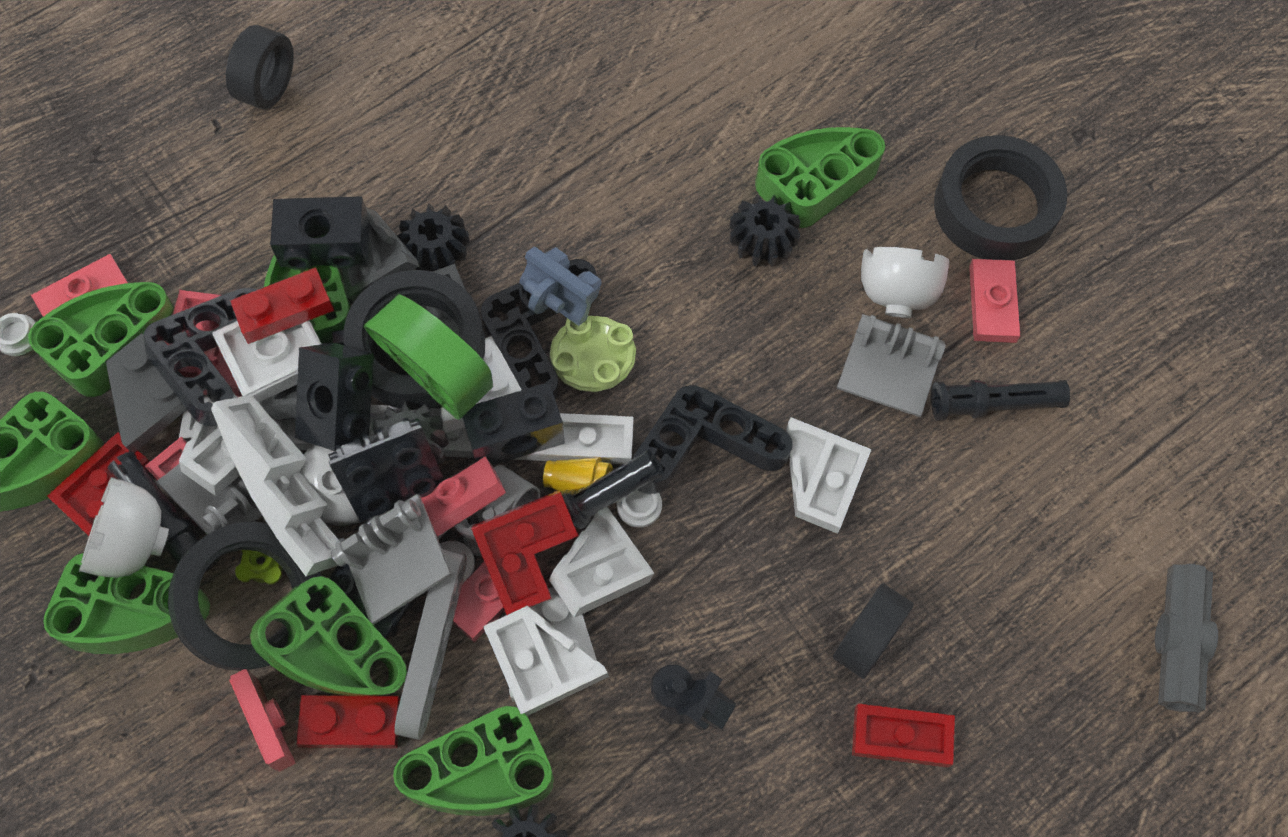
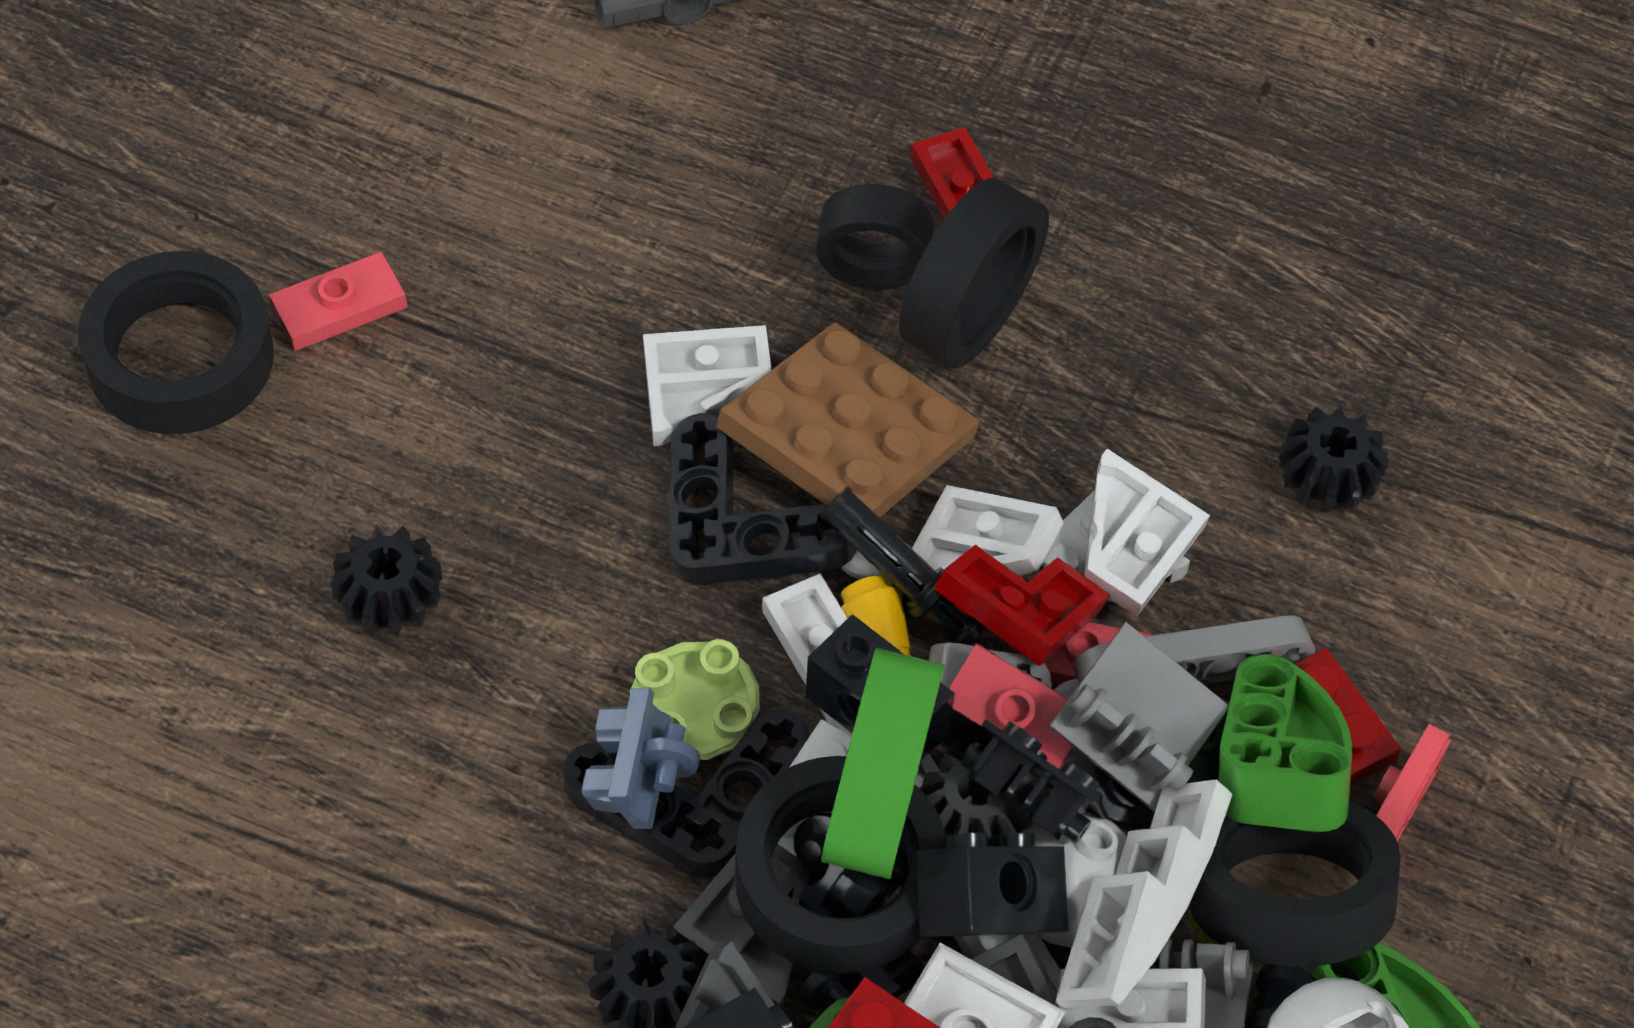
camera: 120 degrees left, 10 degrees down
bright green beam [393,706,554,816] -> none
black hips [650,665,736,730] -> none
bright green beam [755,127,885,228] -> none
light grey hinge [837,314,946,417] -> none
white cylinder [861,247,949,318] -> none
black pin [931,379,1070,421] -> none
none -> medium nougat plate [716,322,980,531]
none -> black tyre [899,178,1049,368]

